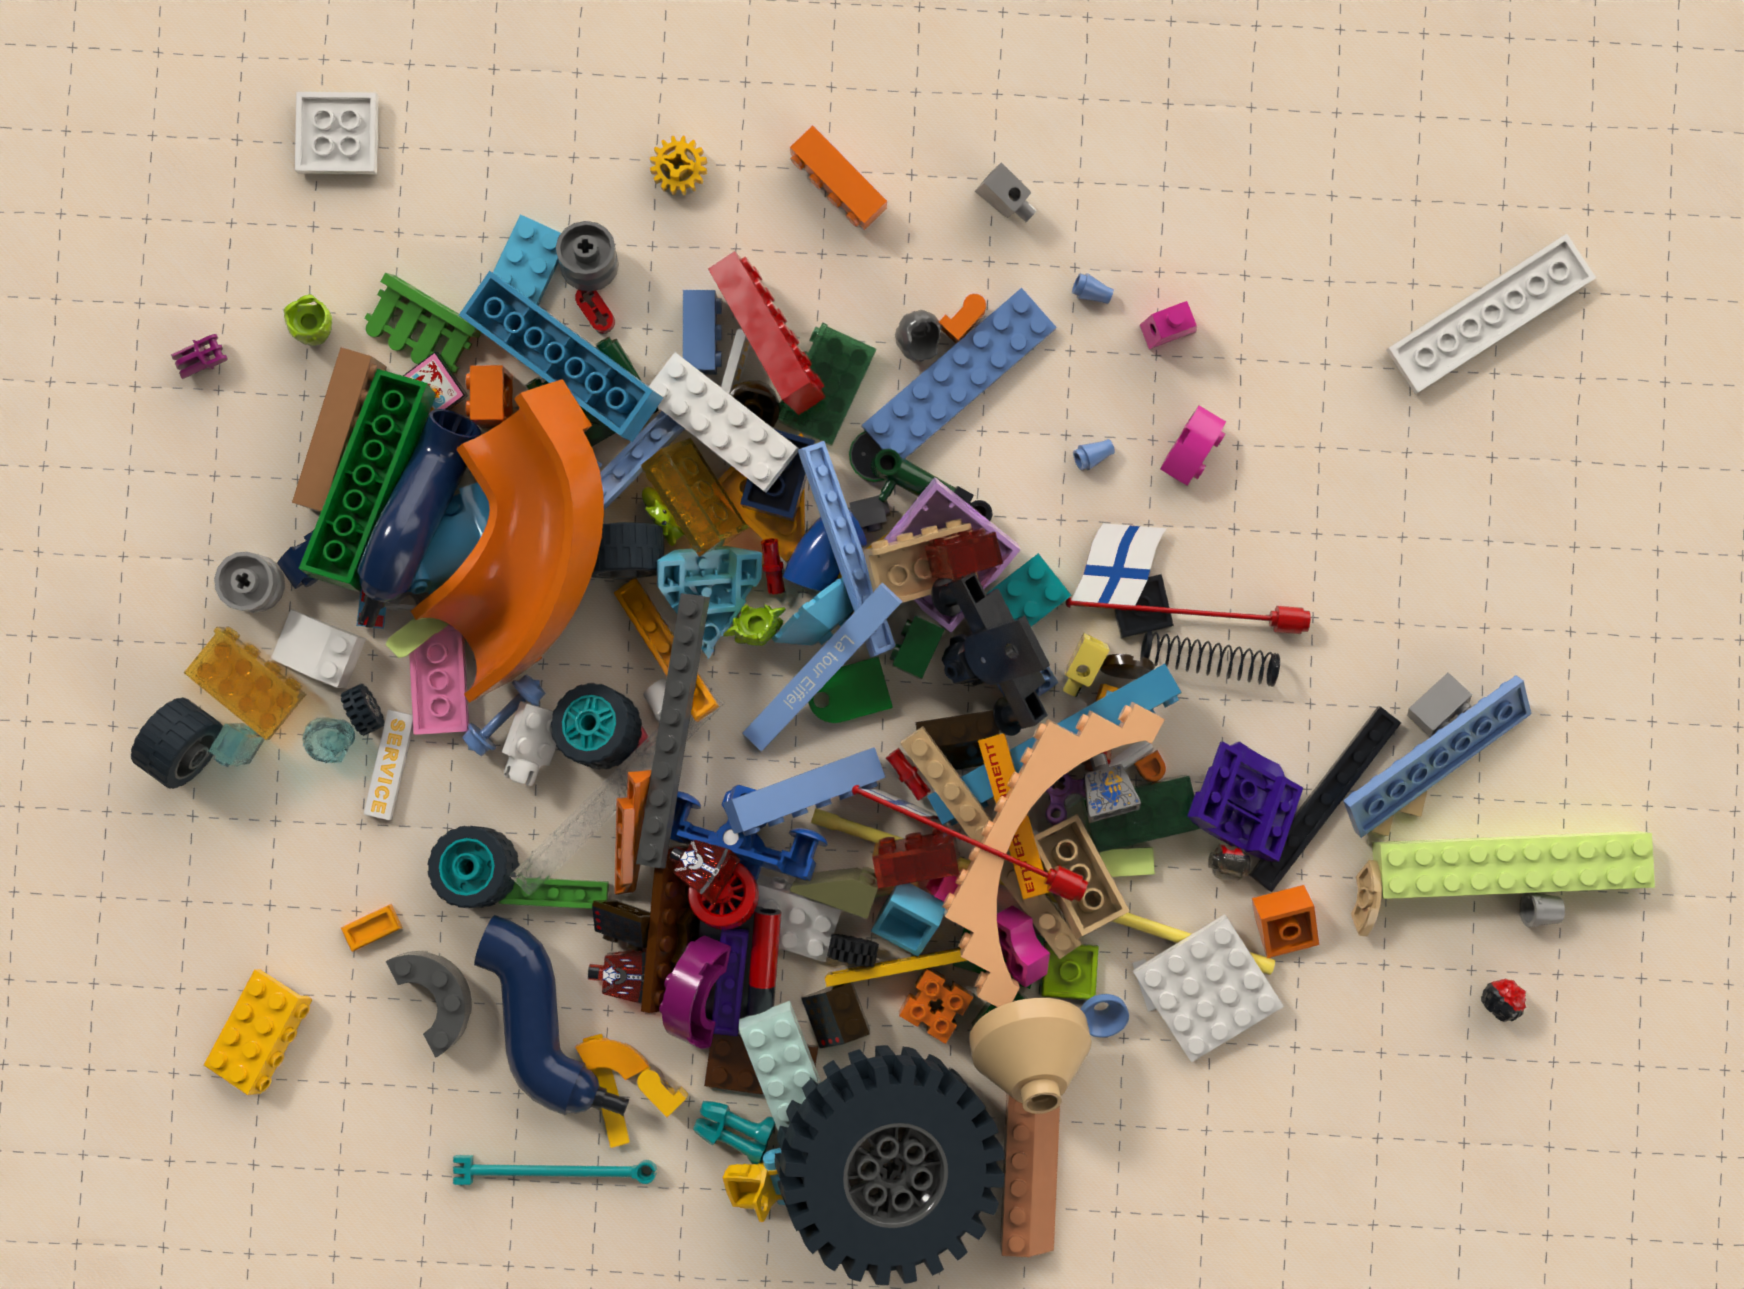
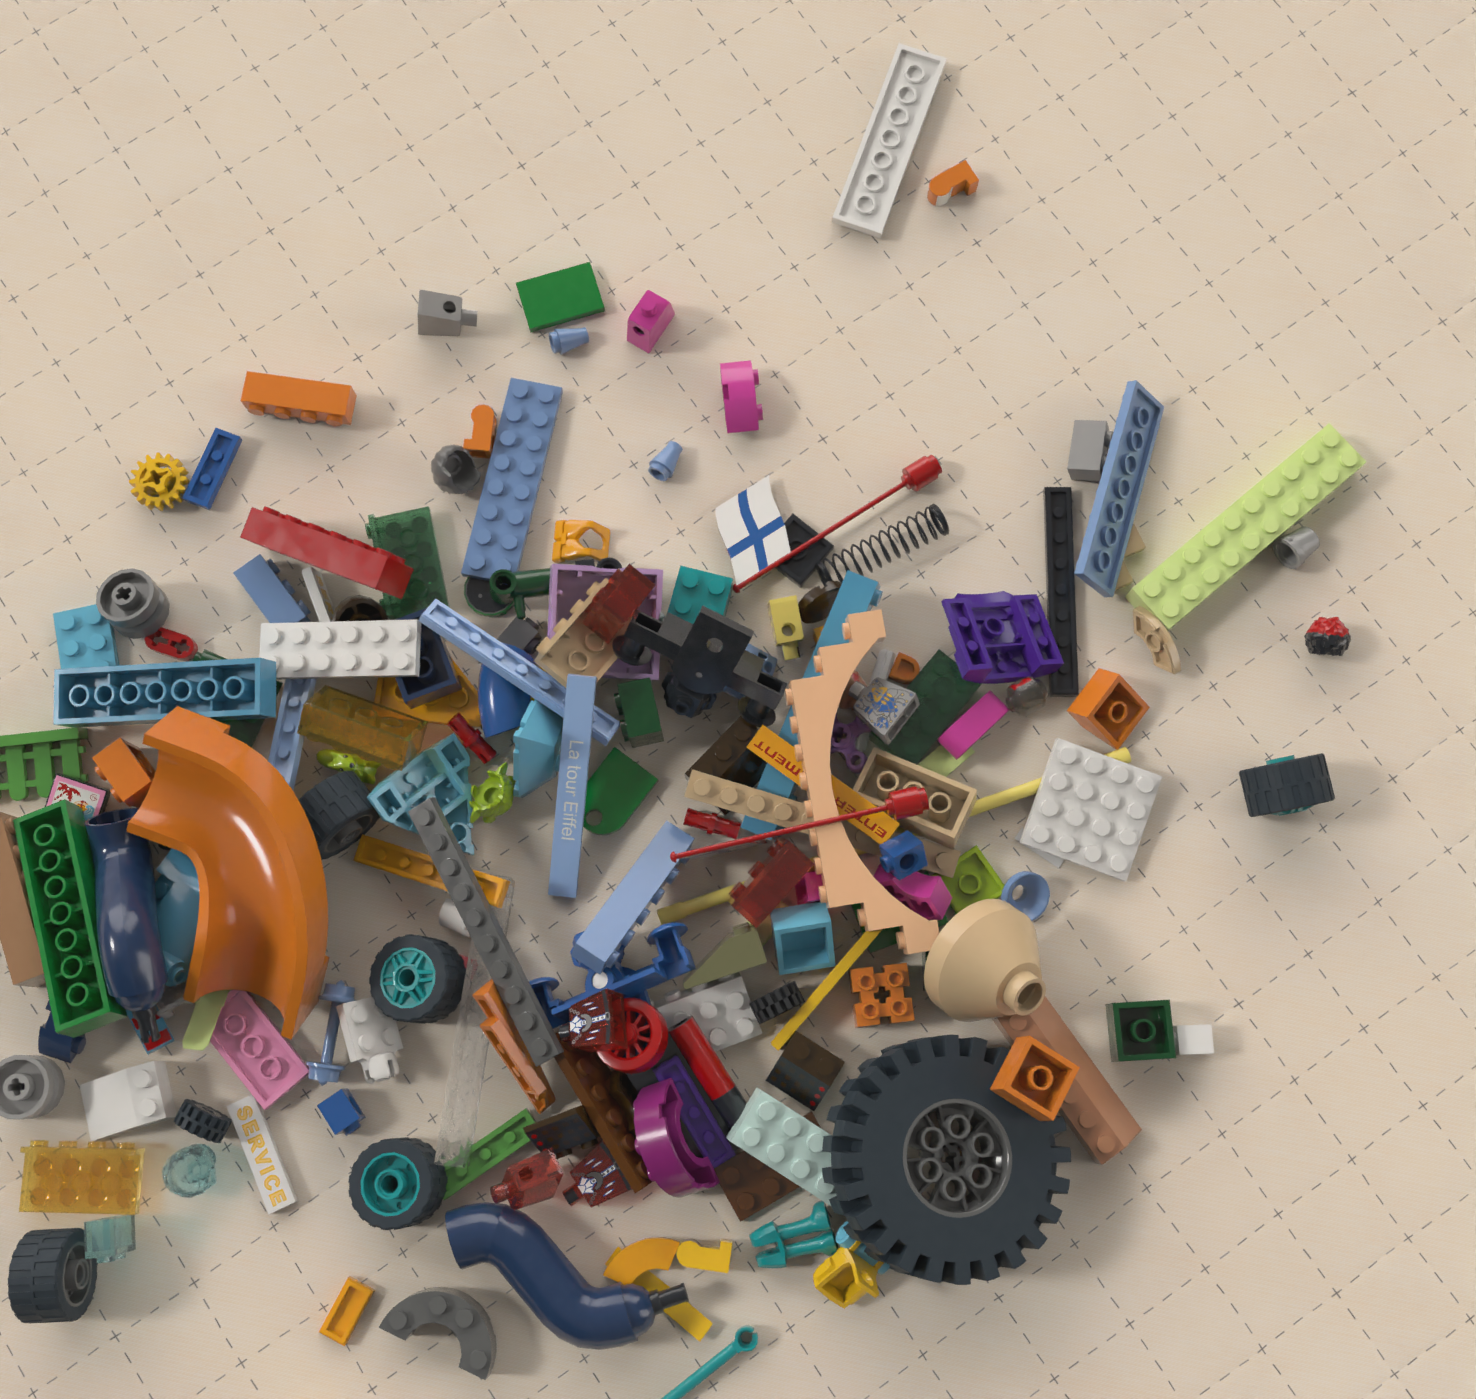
camera: 40 degrees left, 10 degrees down
none -> blue plate [182,428,242,510]
none -> blue brick [317,1088,366,1136]
none -> clear red torso [490,1148,564,1210]
none -> green tile [516,262,605,333]
none -> light orange piece [552,520,610,563]
none -> blue brick [879,830,928,880]
none -> orange leg [927,160,979,206]
none -> dark pink beam [937,690,1010,760]
none -> orange brick [990,1036,1080,1121]
none -> dark green brick [1105,999,1176,1062]
none -> white brick [1173,1024,1214,1055]
none -> black wheel [1239,753,1335,817]

